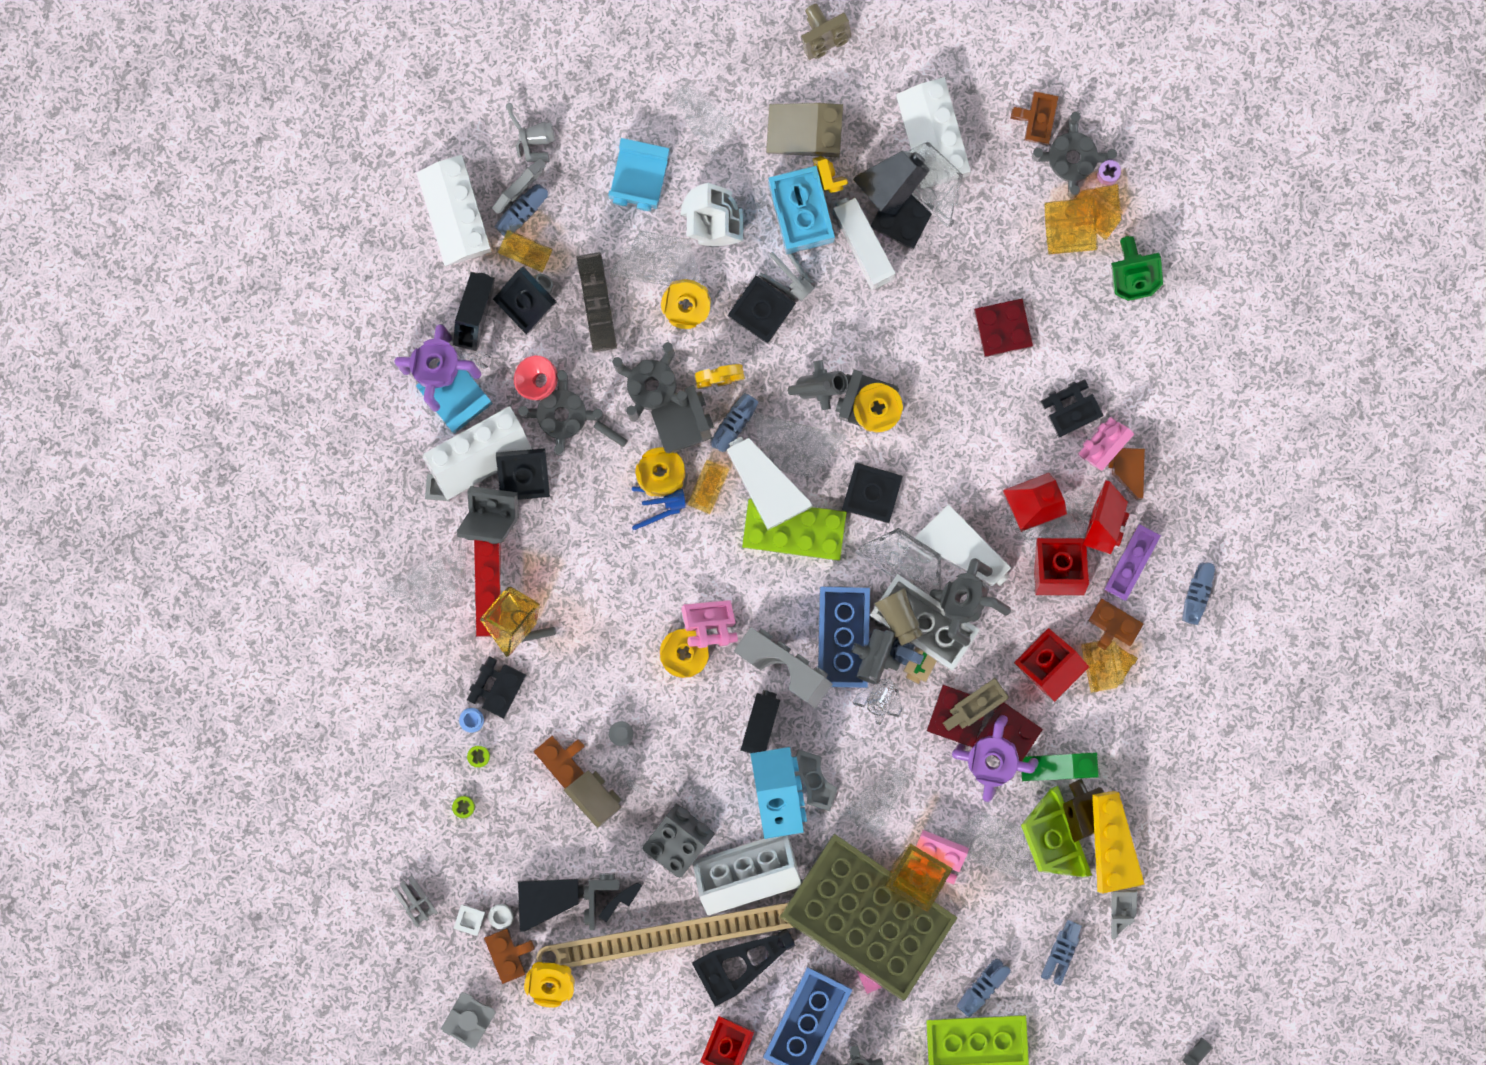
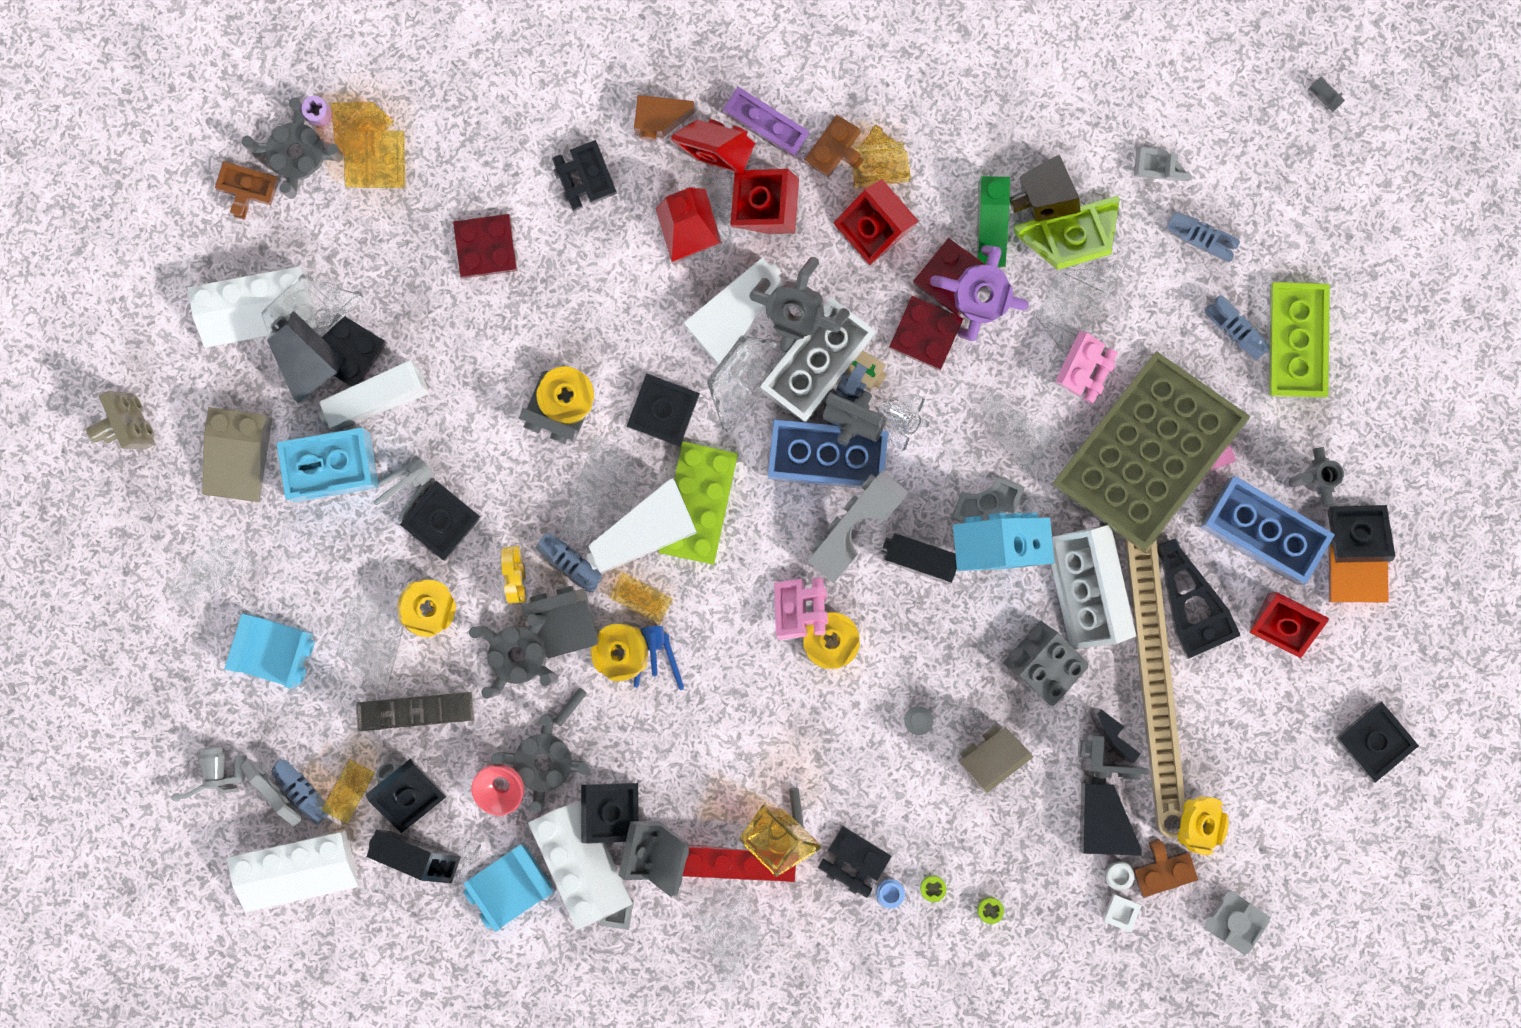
camera: 85 degrees left, 0 degrees up
light grey arm [392,875,438,928] -> none
medium lavender plate [394,324,481,412] -> none
dark orange plate [533,735,585,789] -> none
white brick [680,183,743,246] -> none
dark grey pin [788,360,848,410] -> none
yellow bracket [812,156,848,193] -> none
dark tan plant [874,588,923,646] -> none
clear yellow slope [885,843,953,912] -> none
dark tan hinge [943,678,1009,731] -> none
bright pink plate [1078,417,1134,471] -> none
yellow wing [1093,791,1145,894] -> none
green piece [1111,236,1163,301] -> none
sand blue hinge [1182,562,1216,625] -> none

